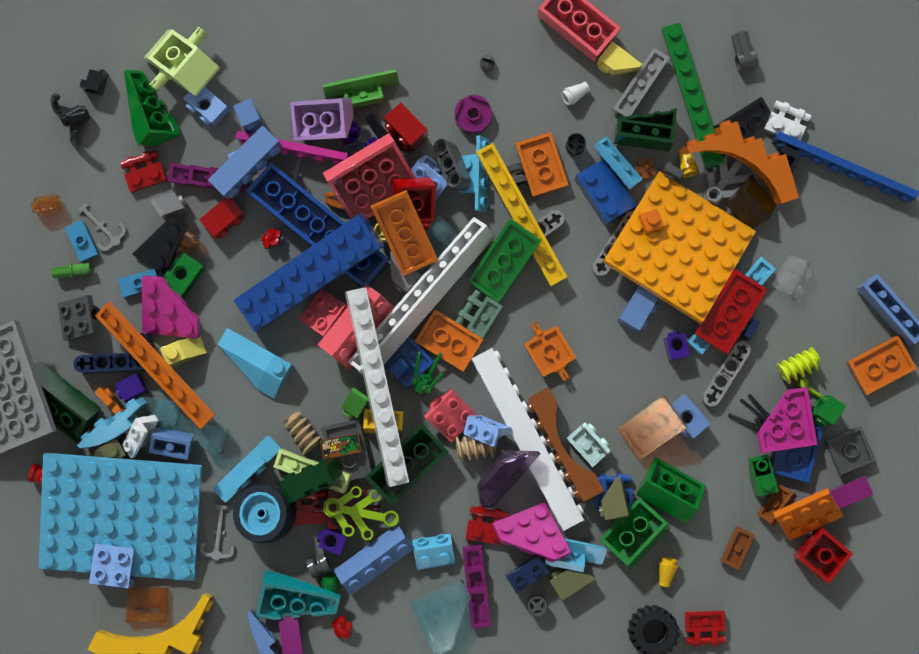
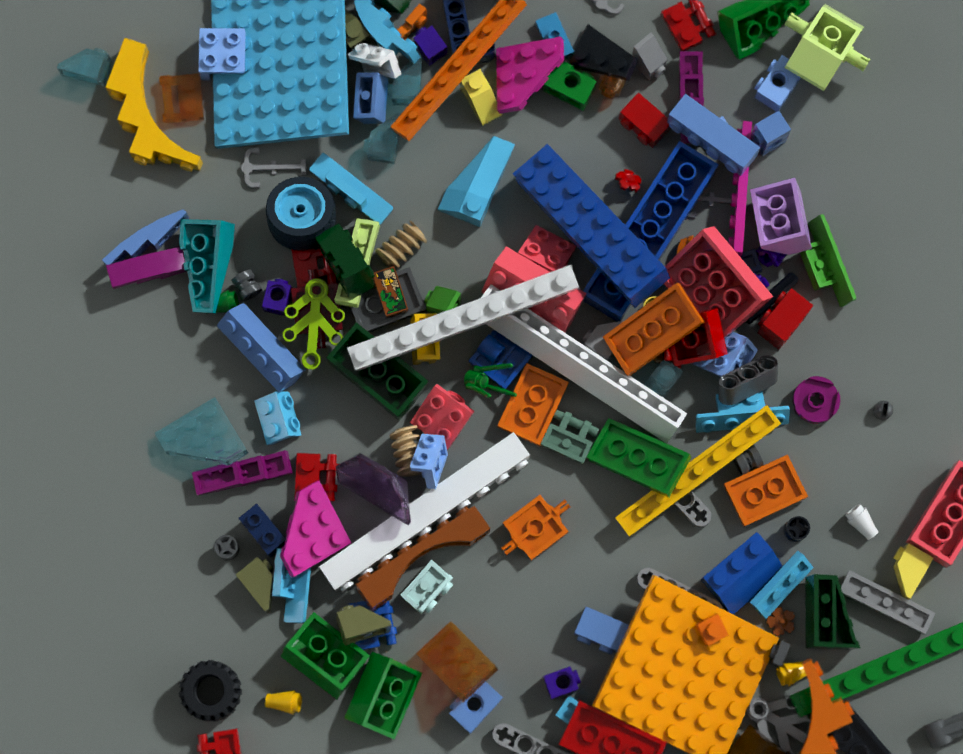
camera: 90 degrees right, 5 degrees down
red plant [332,615,353,639] -> none

